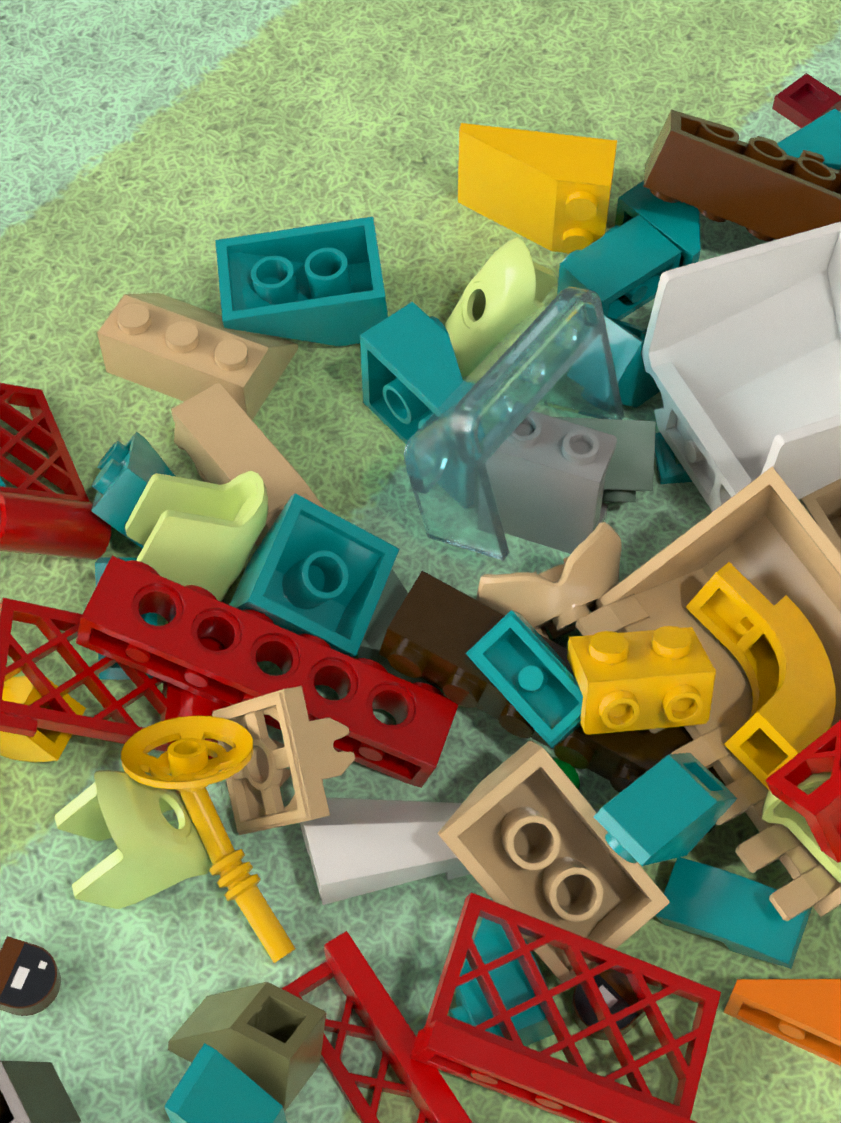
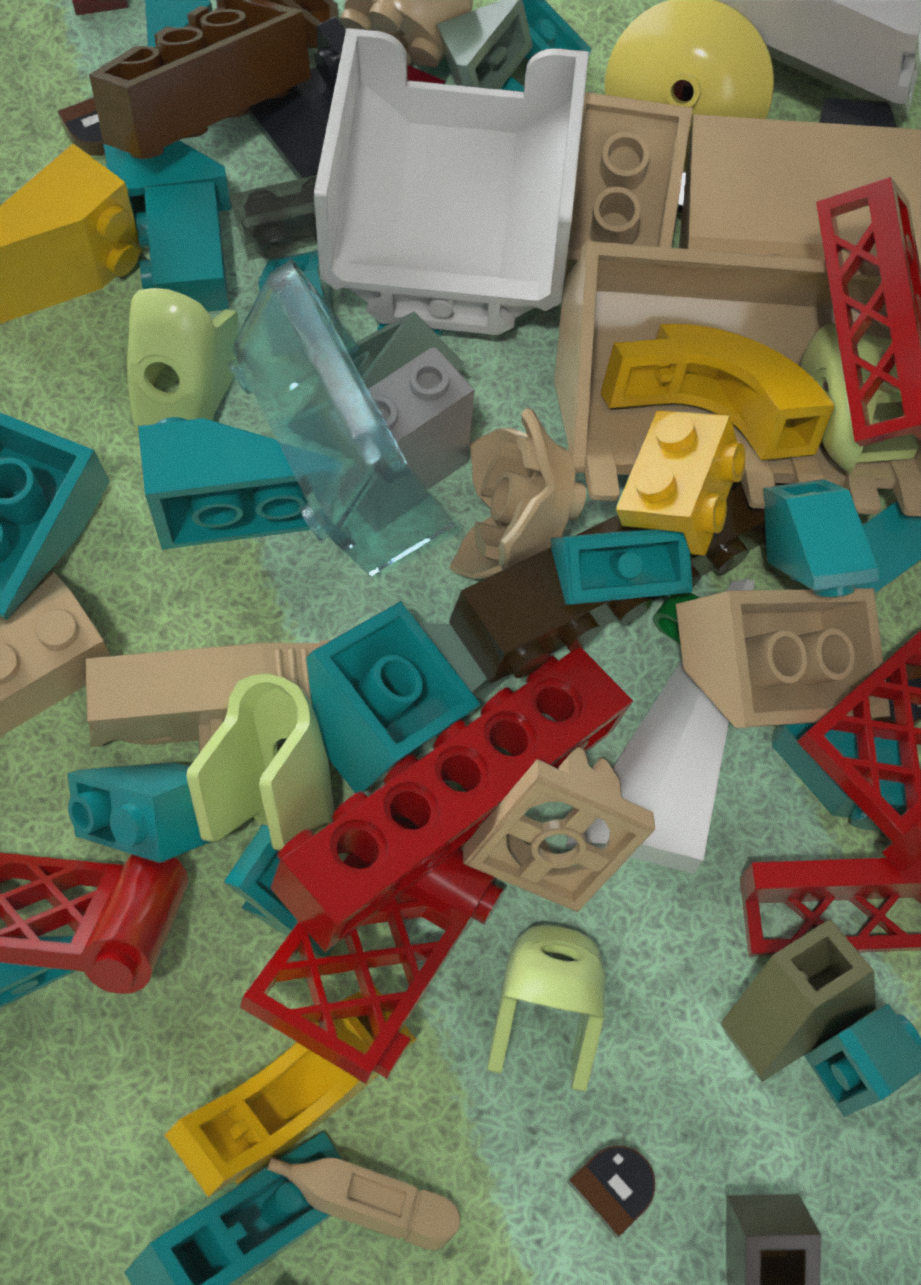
camera: 65 degrees left, 10 degrees up
yellow dish [121,716,296,963] -> none

